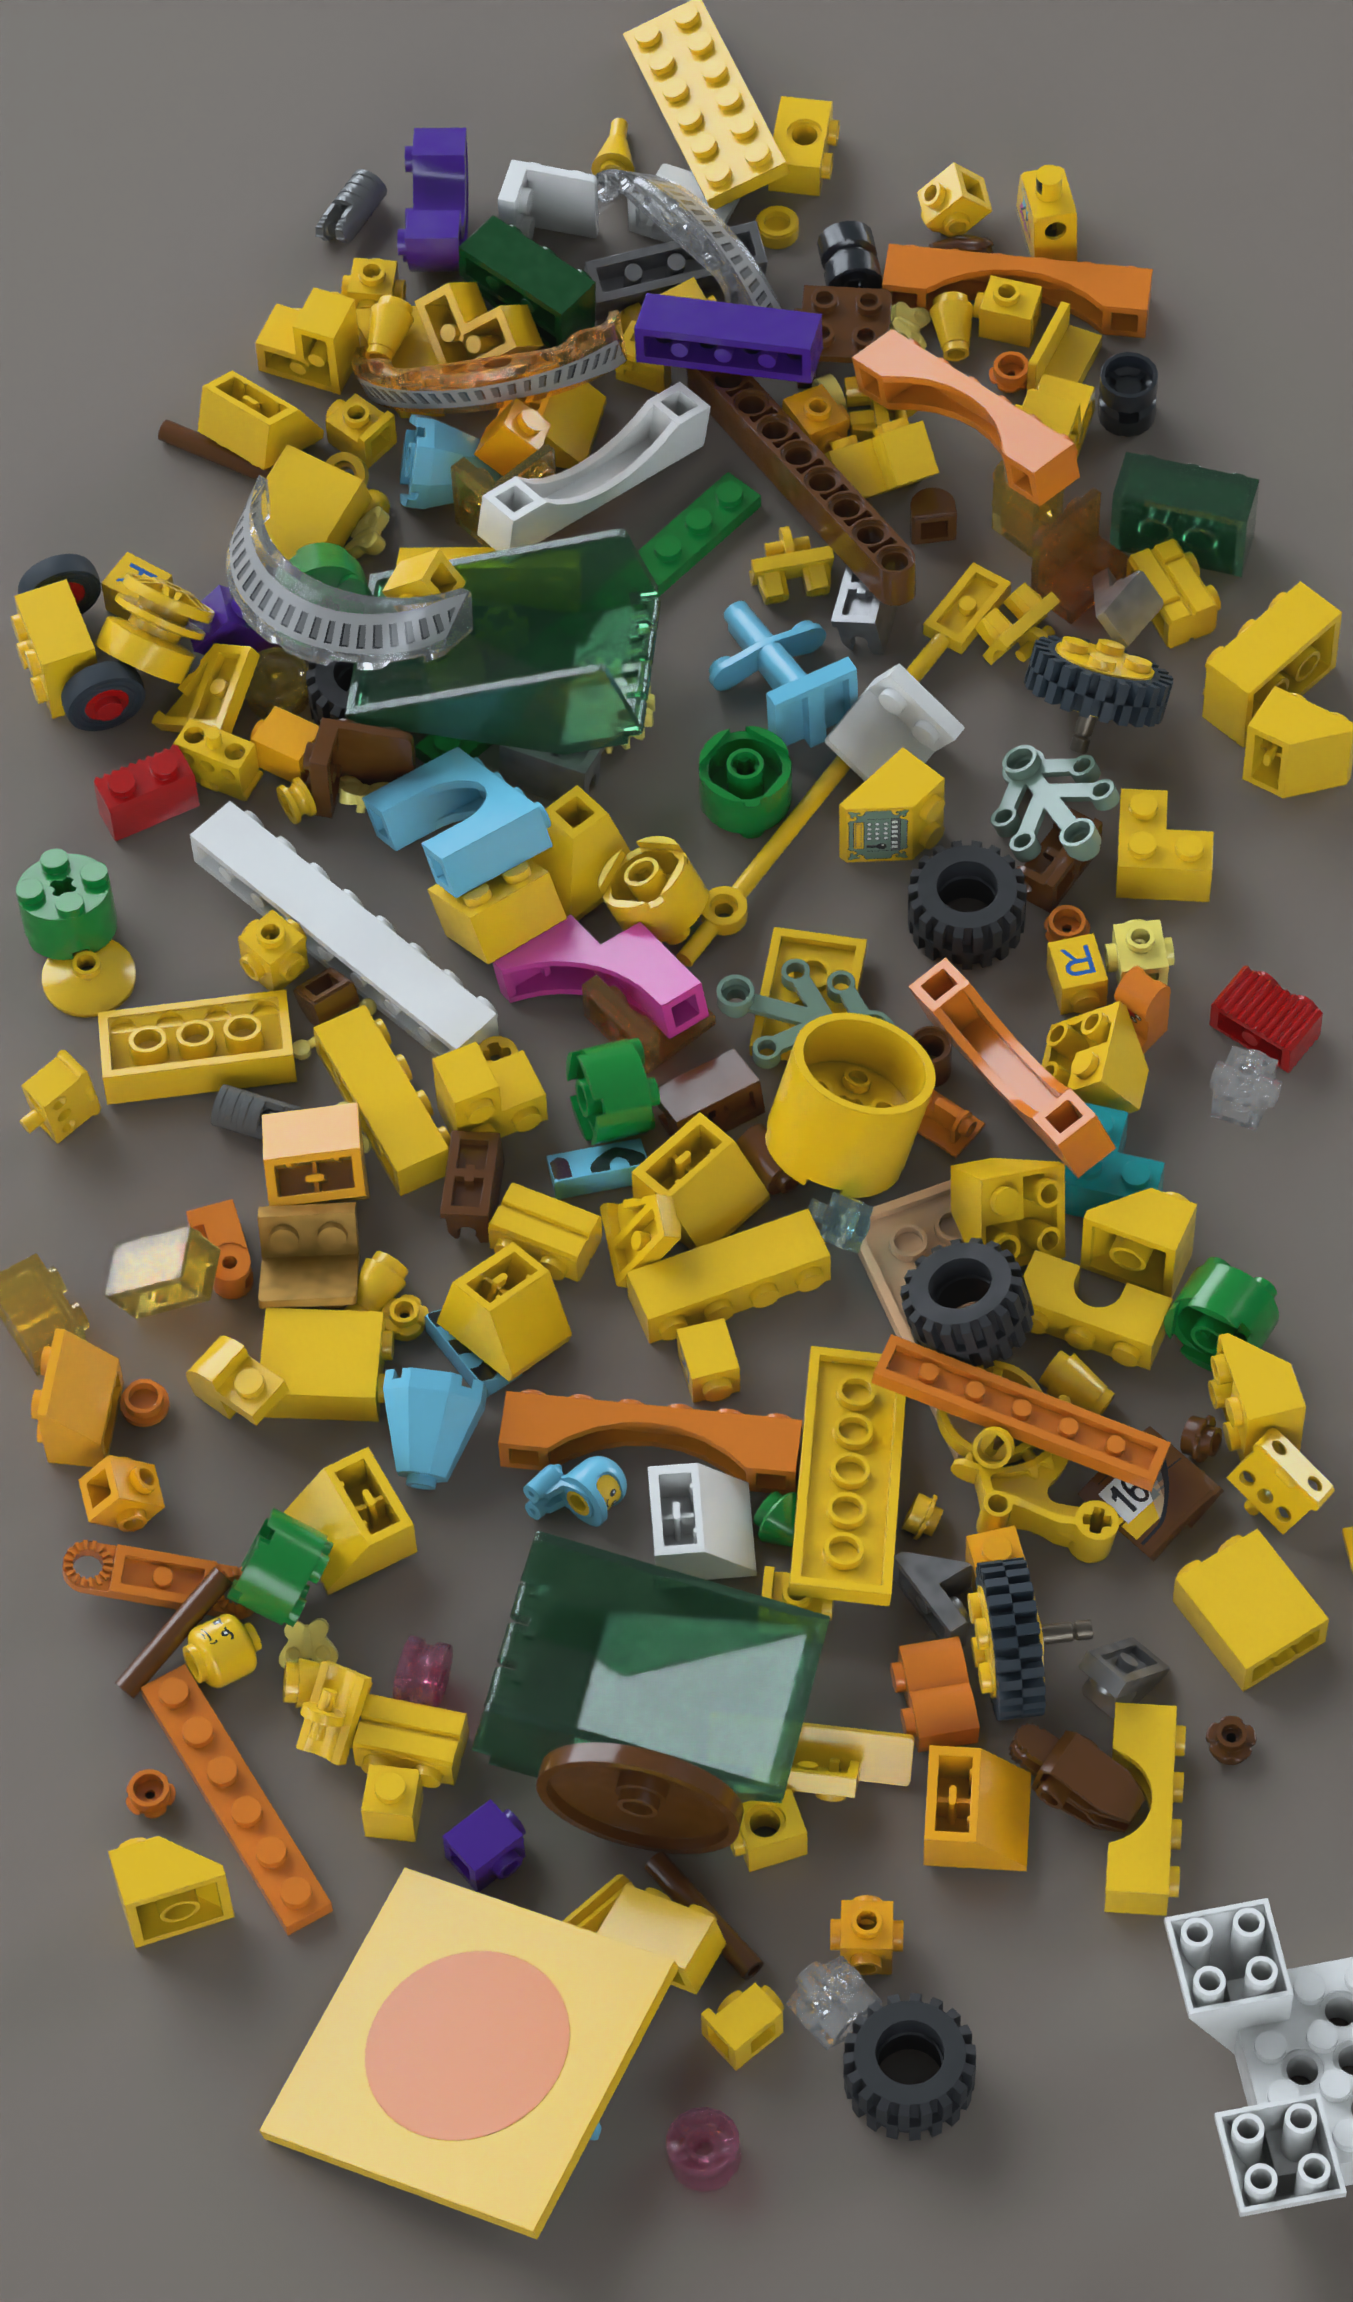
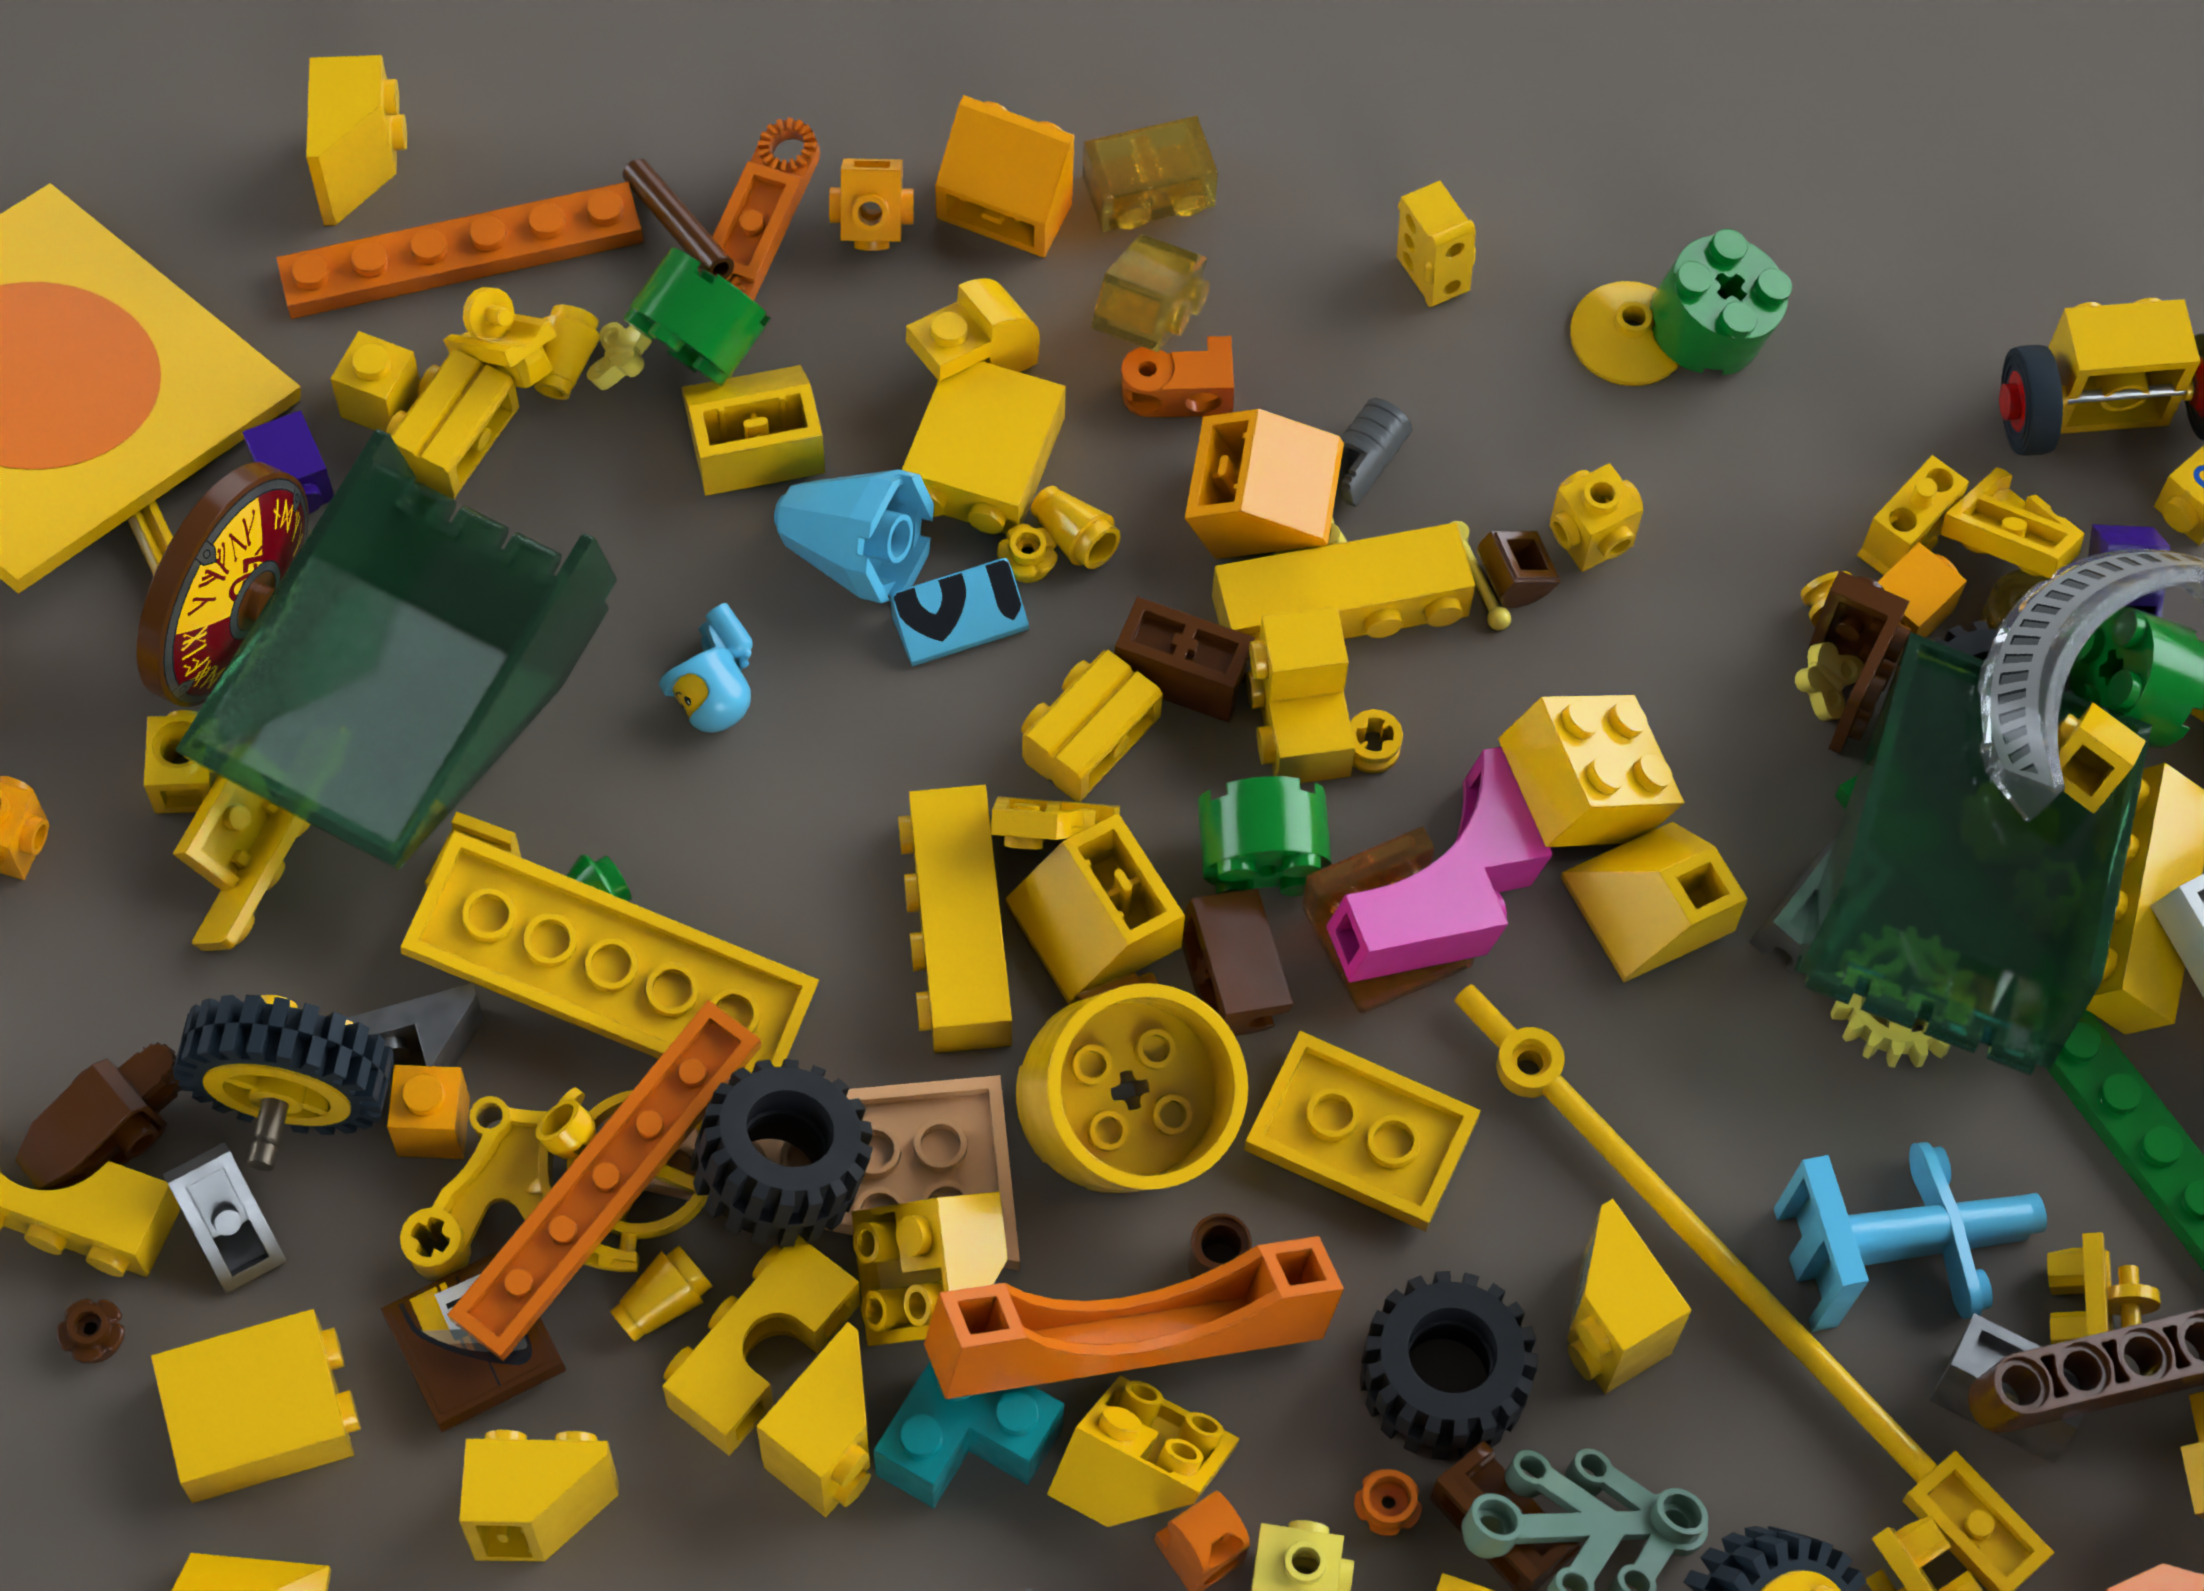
camera: 100 degrees right, 5 degrees up
red brick [94,745,200,841] -> none
yellow wheel [95,572,215,684] -> none
yellow slope [98,989,297,1105] -> none
orange plate [120,1379,170,1427] -> none
orange plate [126,1769,176,1819] -> none
yellow head [182,1614,262,1689] -> none
white brick [190,801,499,1057] -> none
pearl gold bracket [257,1202,360,1309] -> none
medium azure arch [362,747,553,898] -> none
clear pink wheel [393,1635,453,1708] -> none
yellow slope [437,1242,572,1382] -> none
orange arch [498,1389,803,1495] -> none
medium azure slope [546,1138,647,1199] -> none
yellow brick [597,1884,726,1995] -> none
yellow brick [598,836,710,945] -> none
reddish brown piece [644,1852,764,1980] -> none
white slope [648,1463,757,1583] -> none
yellow brick [677,1318,740,1403] -> none
green brick [699,726,792,839] -> none
sand green plant [716,959,895,1069] -> none
clear light blue plate [808,1192,873,1253] -> none
white bracket [825,663,965,781] -> none
orange brick [890,1636,980,1753] -> none
yellow plate [902,1492,944,1540] -> none
reddish brown brick [910,487,957,545] -> none
orange hinge [917,1089,985,1158] -> none
light orange slope [923,1745,1031,1871] -> none
yellow brick [1046,933,1108,1015] -> none
green brick [1164,1257,1279,1372] -> none
reddish brown plate [1180,1415,1222,1463] -> none
yellow piece [1226,1427,1334,1535] -> none

